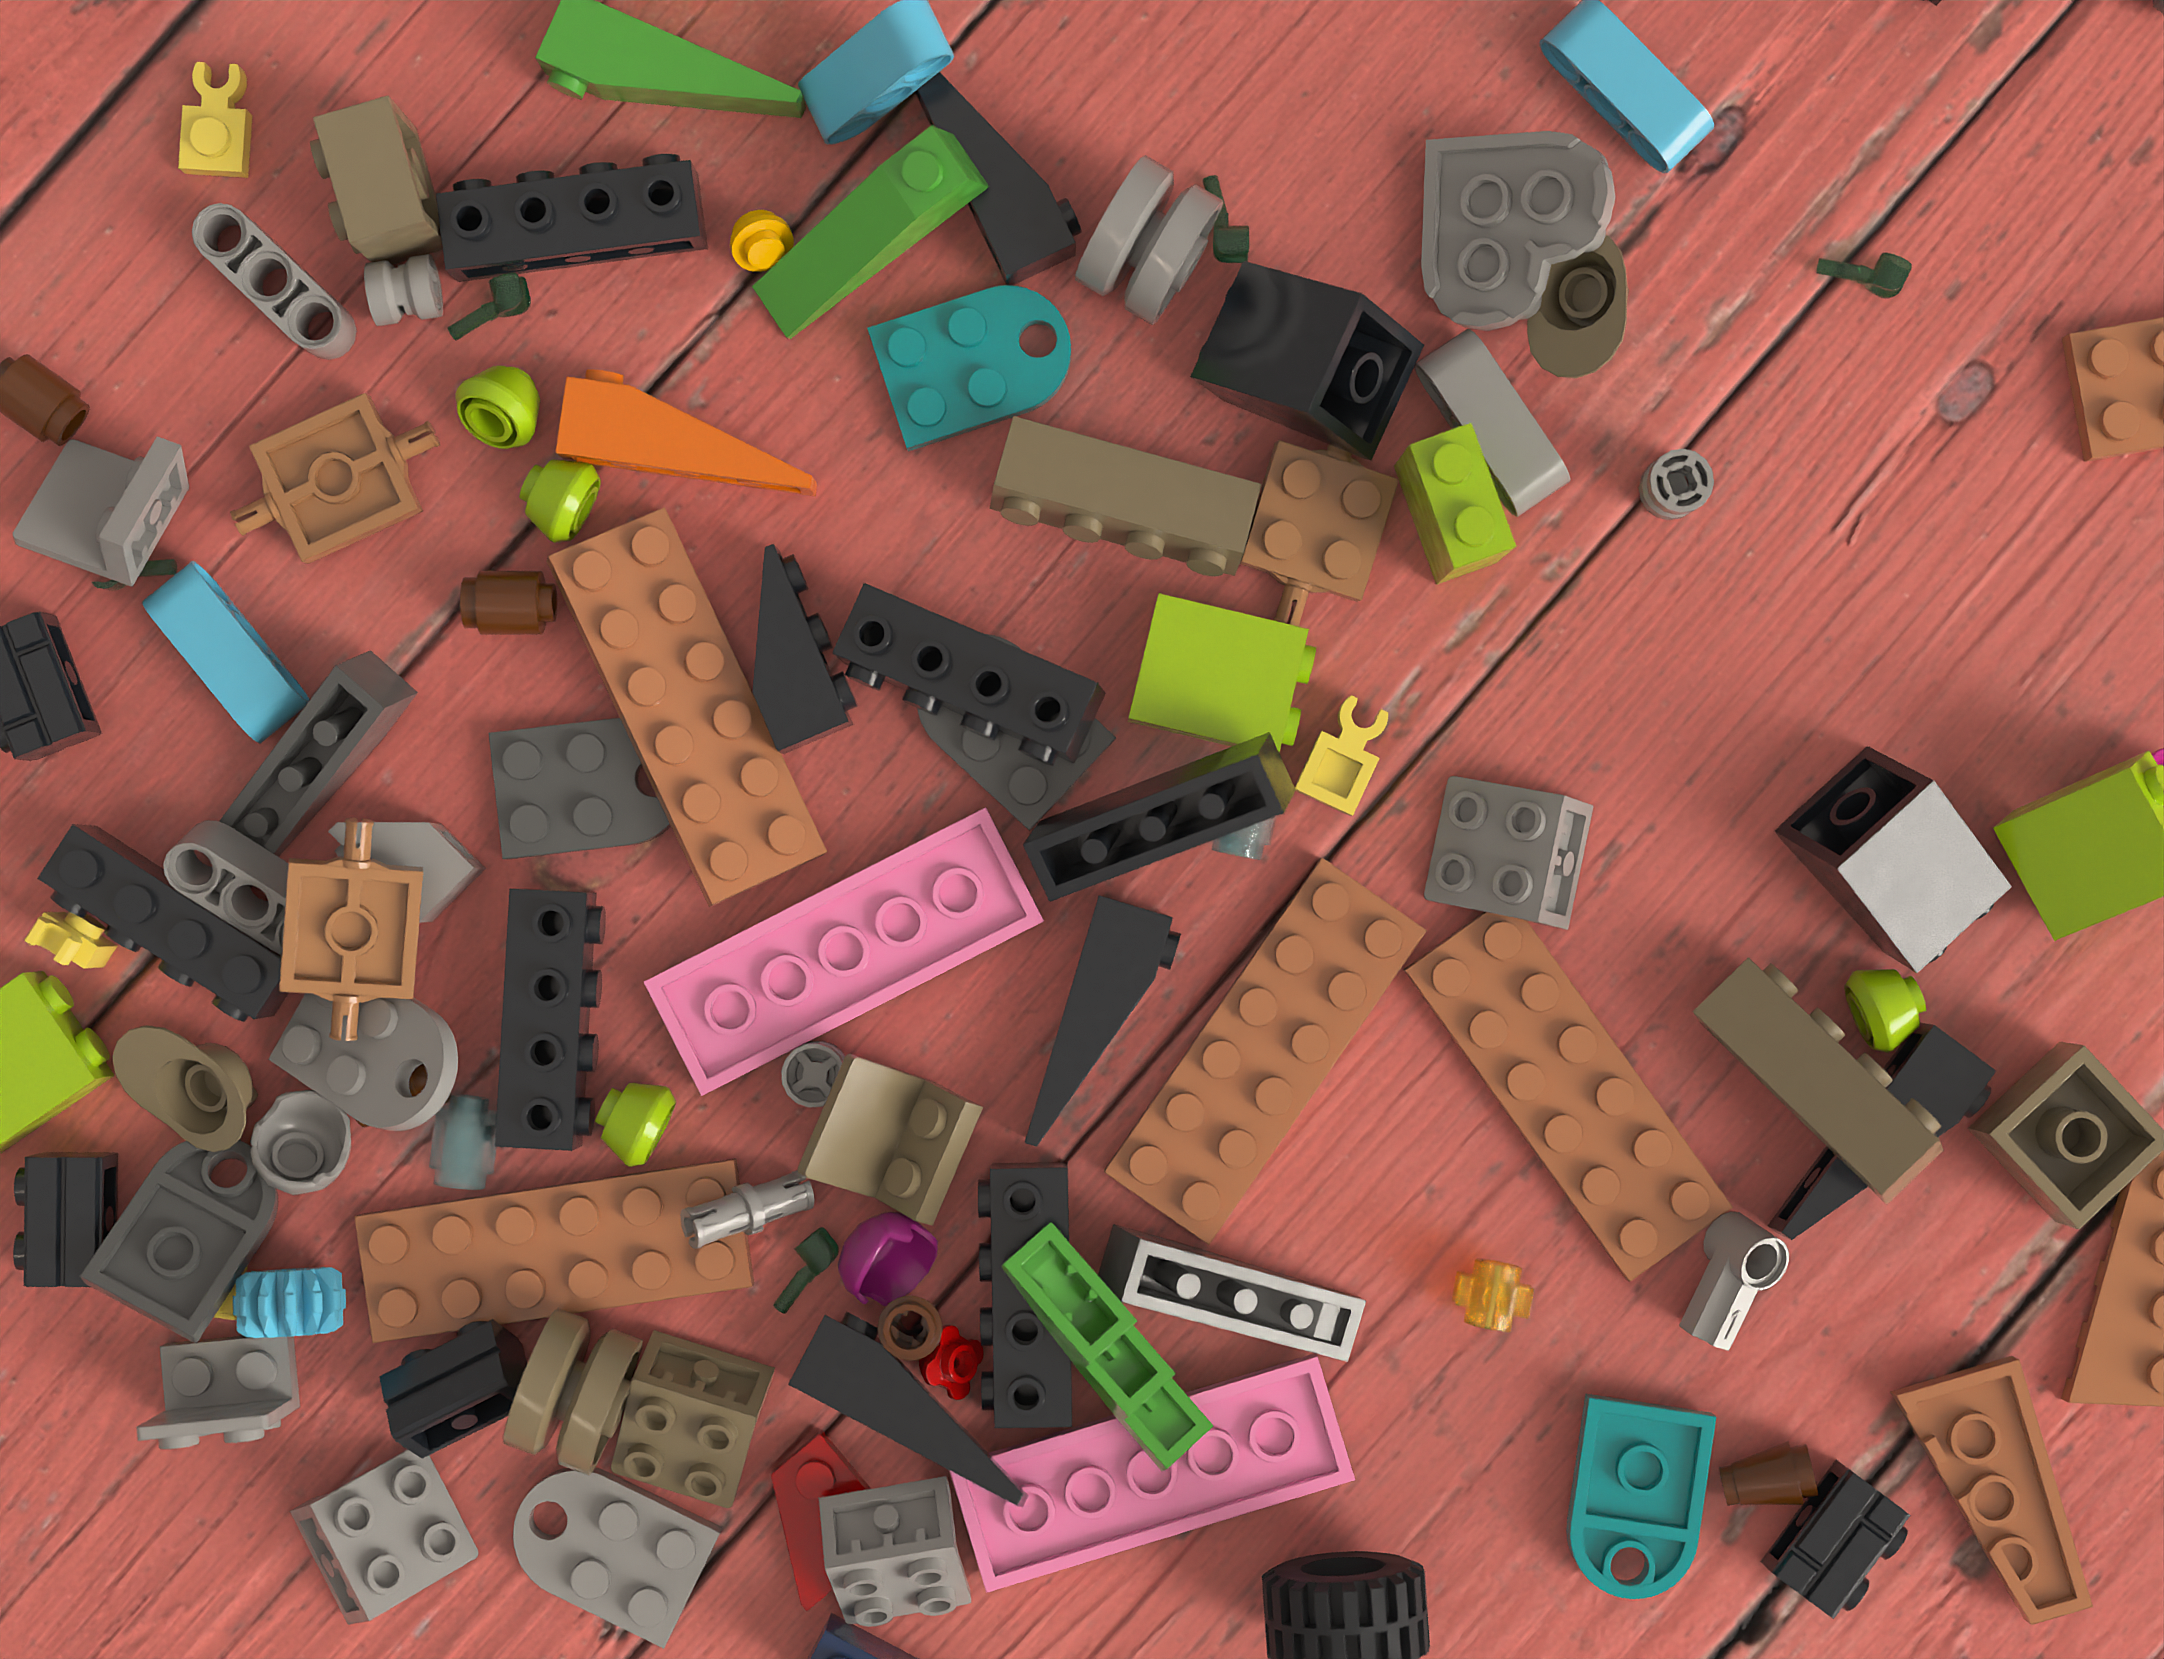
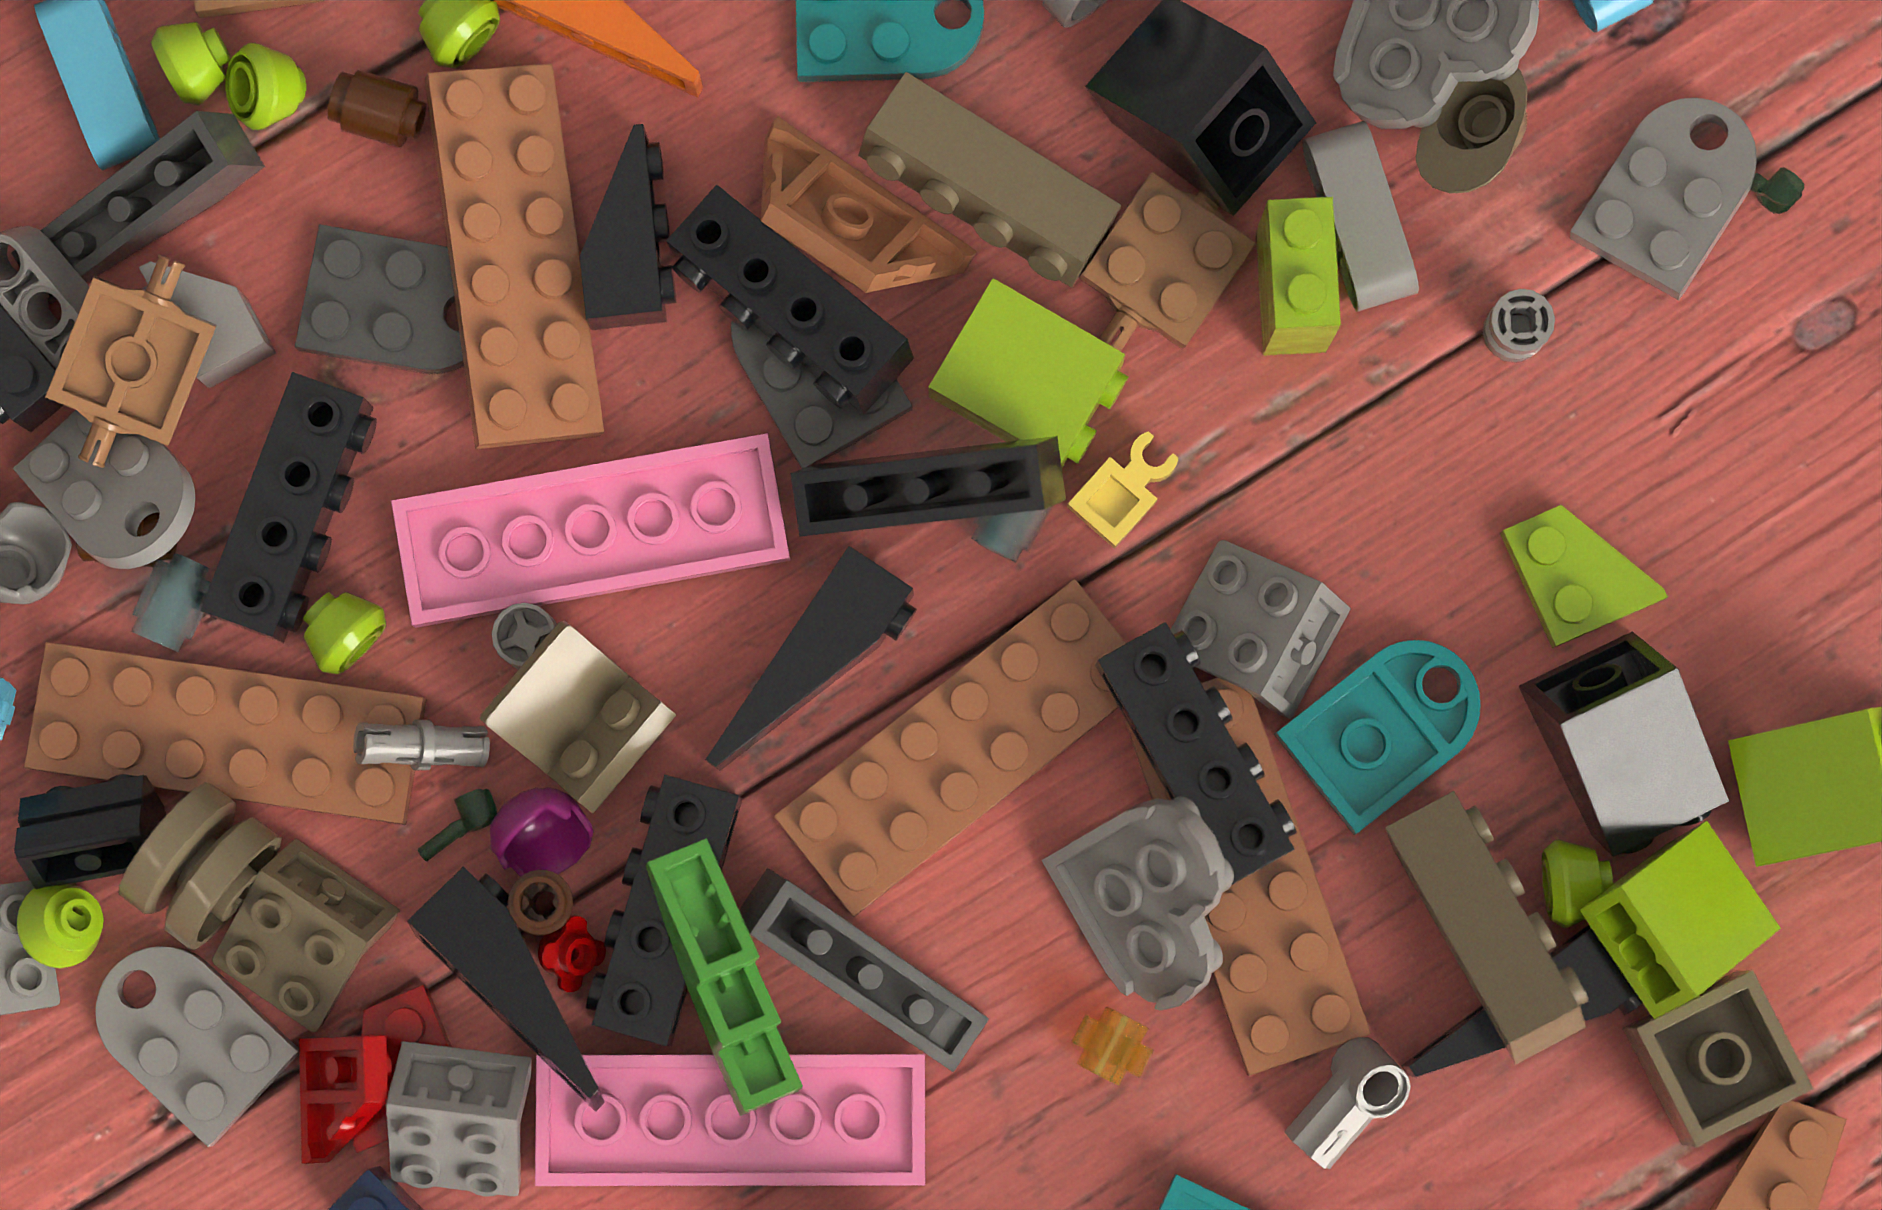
camera: 20 degrees right, 5 degrees down
none -> lime cone [17,883,104,968]
none -> lime cone [151,22,231,105]
none -> lime cone [225,43,306,130]
none -> red wing [299,1035,392,1164]
none -> nougat wing [761,117,977,293]
none -> light grey plate [1041,797,1234,1010]
none -> black brick [1095,622,1297,885]
none -> teal plate [1274,640,1481,835]
none -> lime wing [1500,505,1668,649]
none -> light grey plate [1570,98,1757,301]
none -> lime brick [1580,821,1781,1019]

